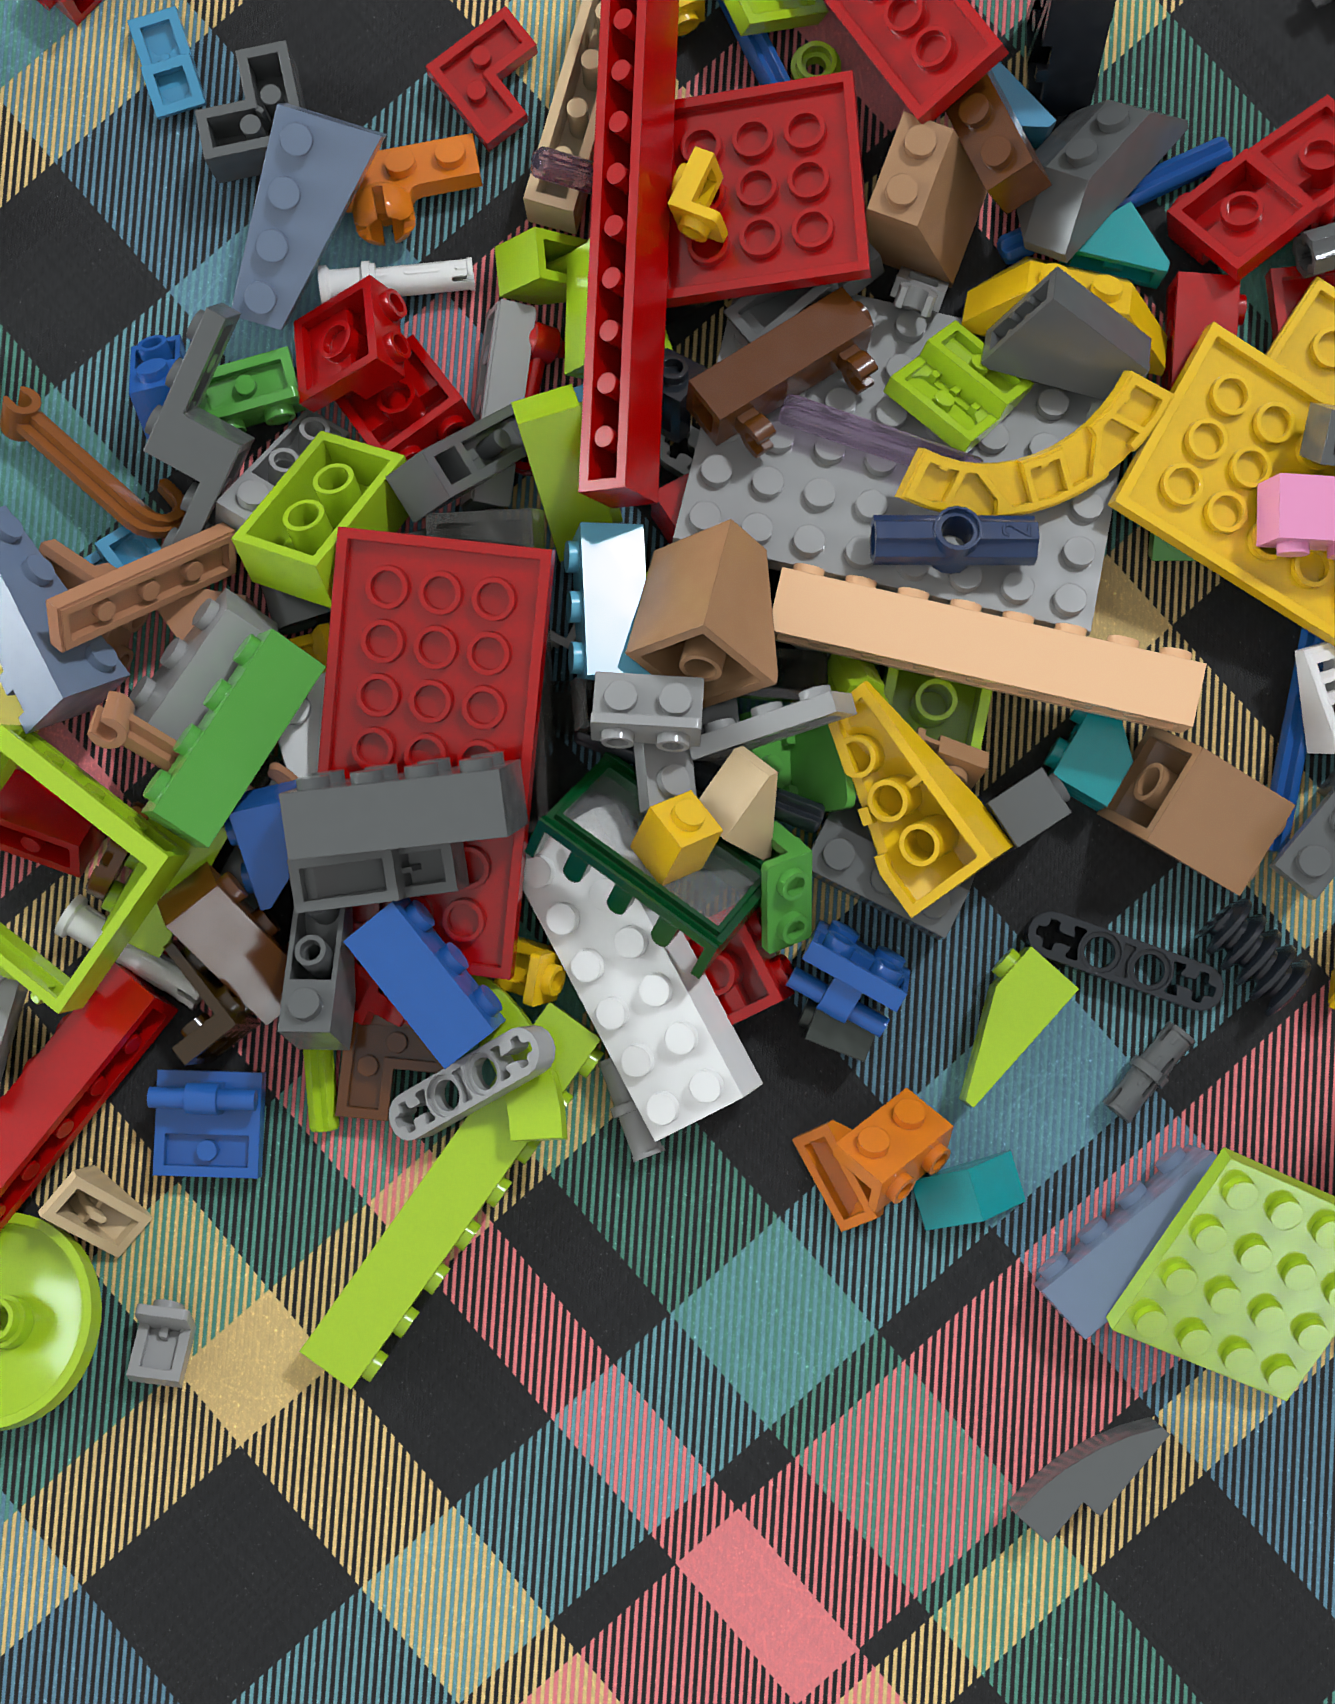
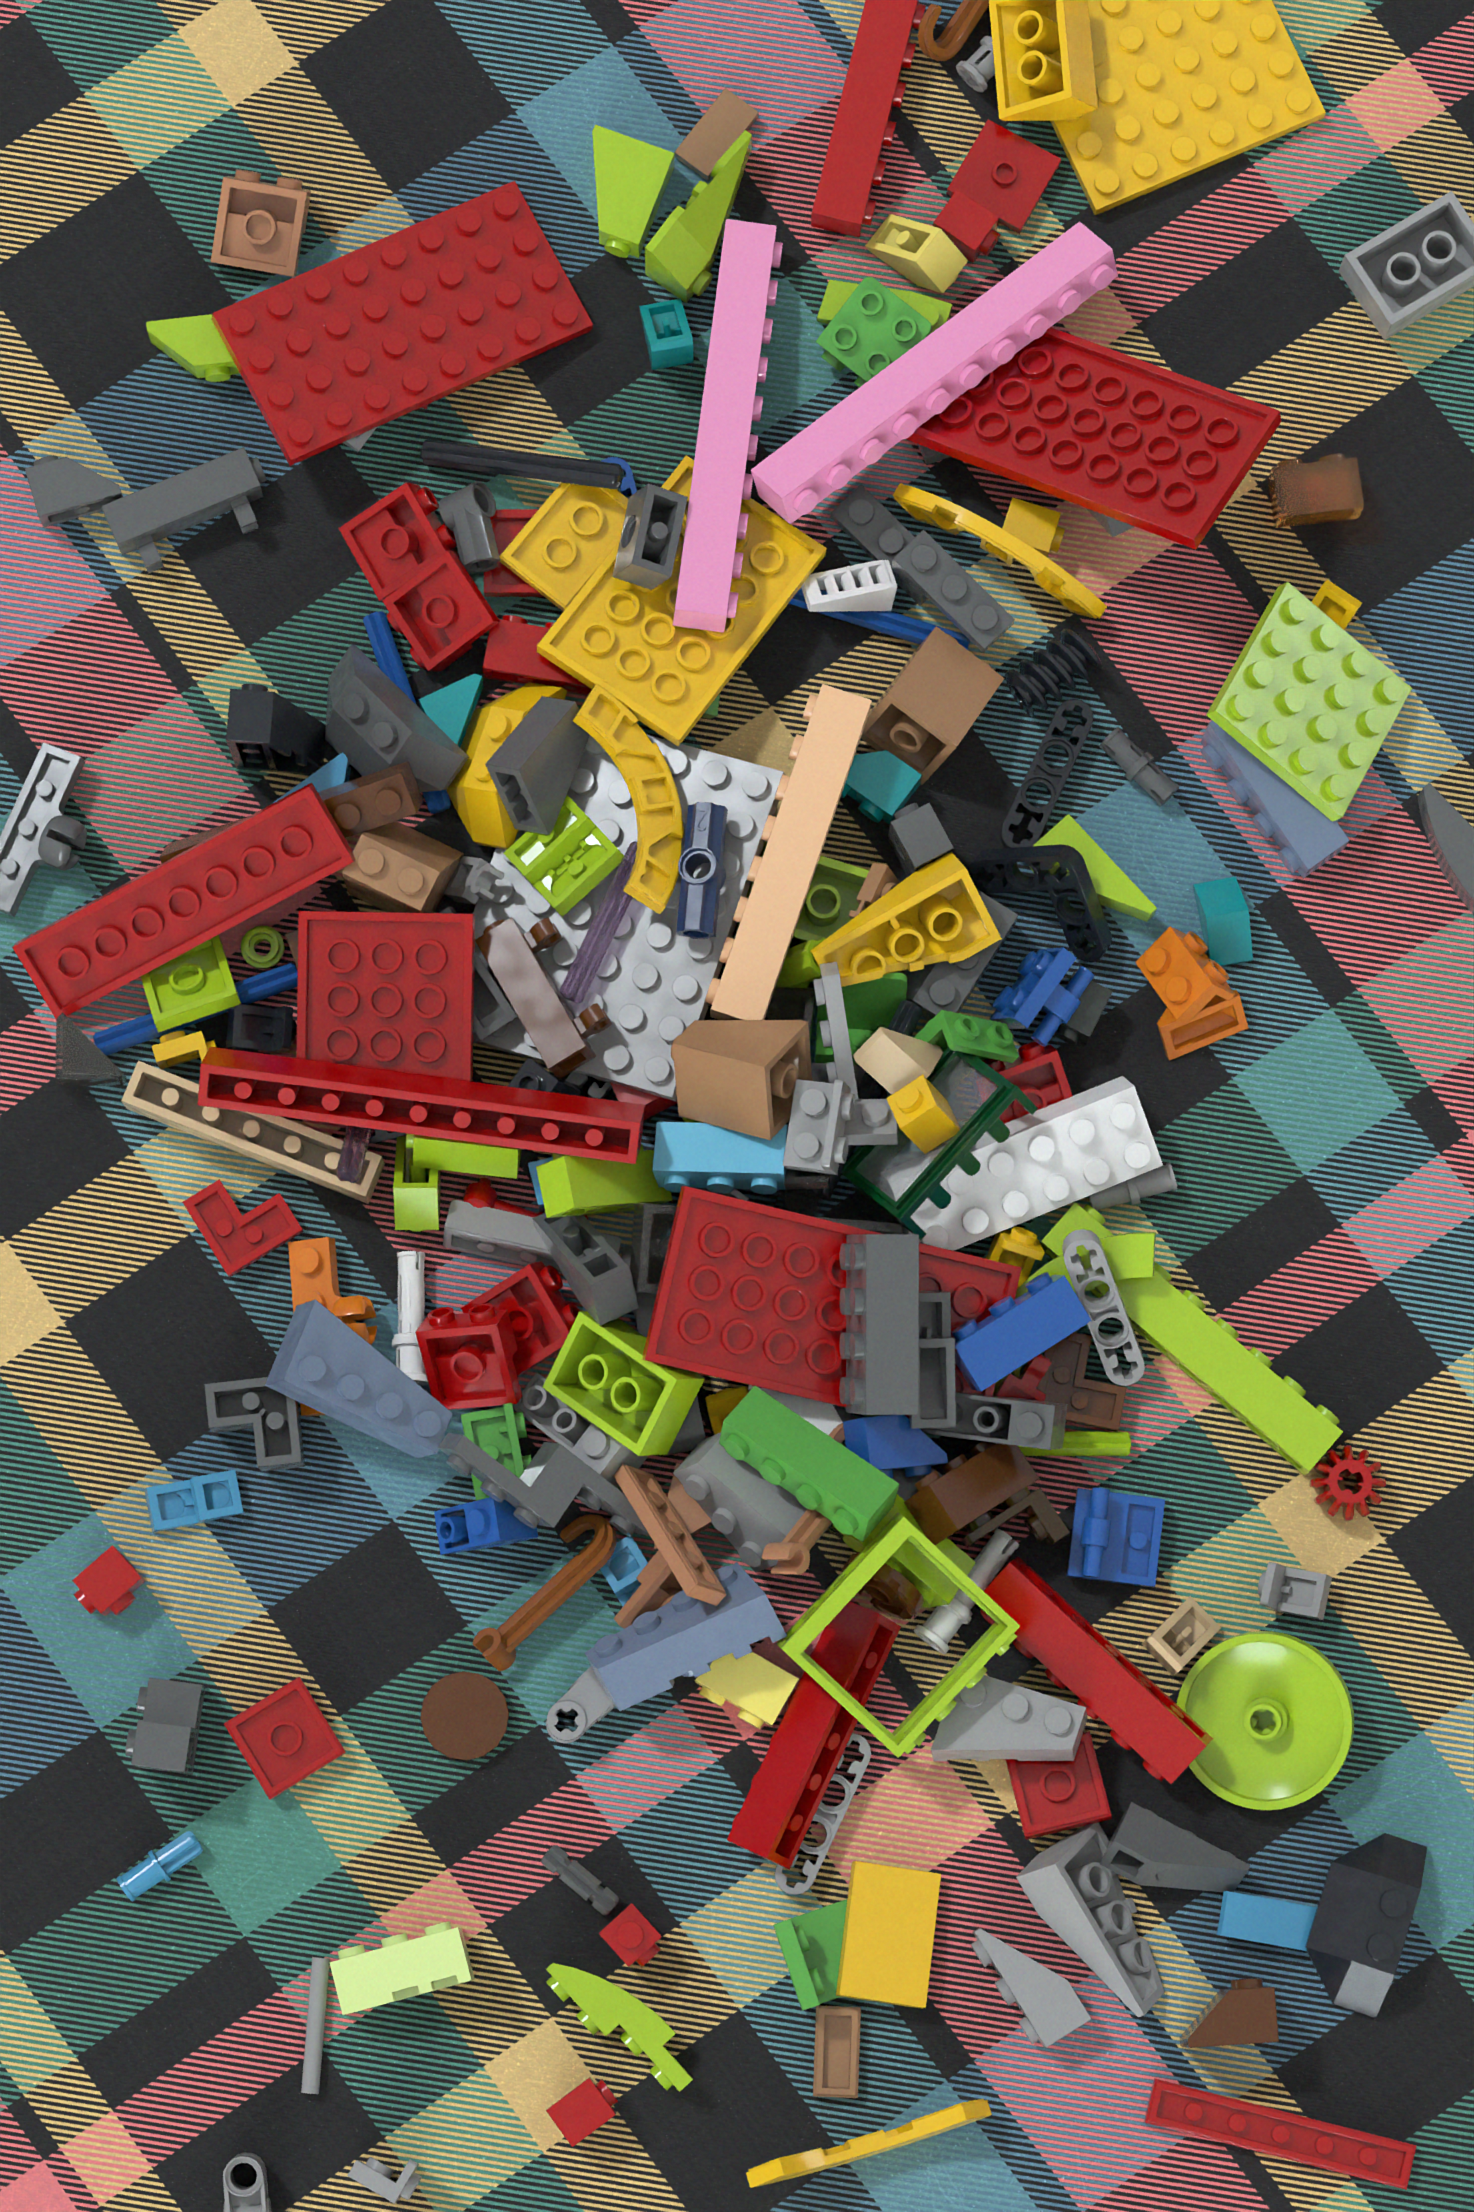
camera: 95 degrees left, 5 degrees down
yellow bracket [668,146,728,243] -> none
none -> black bracket [226,1004,297,1055]
none -> black beam [967,844,1112,962]
none -> red gear [1310,1445,1386,1521]

